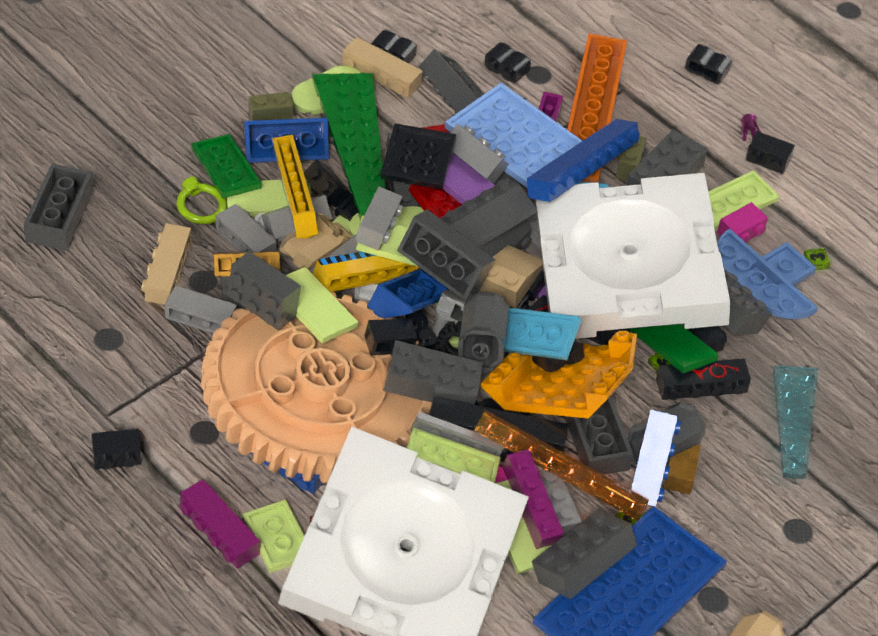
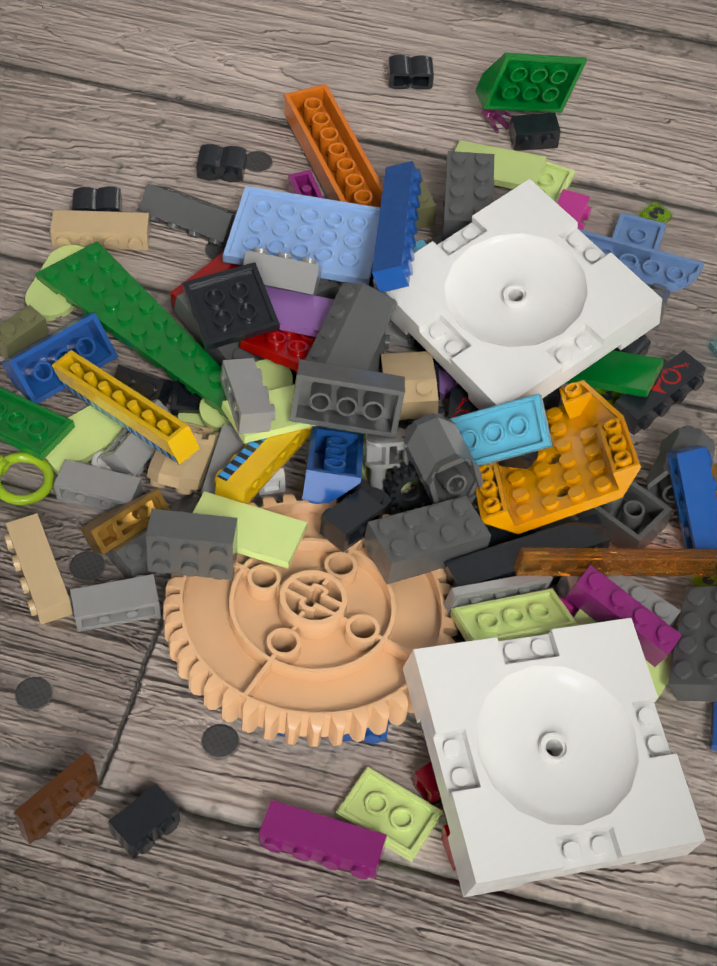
camera: 30 degrees left, 5 degrees up
none -> reddish brown plate [14,752,99,844]
none -> yellowish green tile [445,140,547,189]
none -> green slope [475,52,587,113]

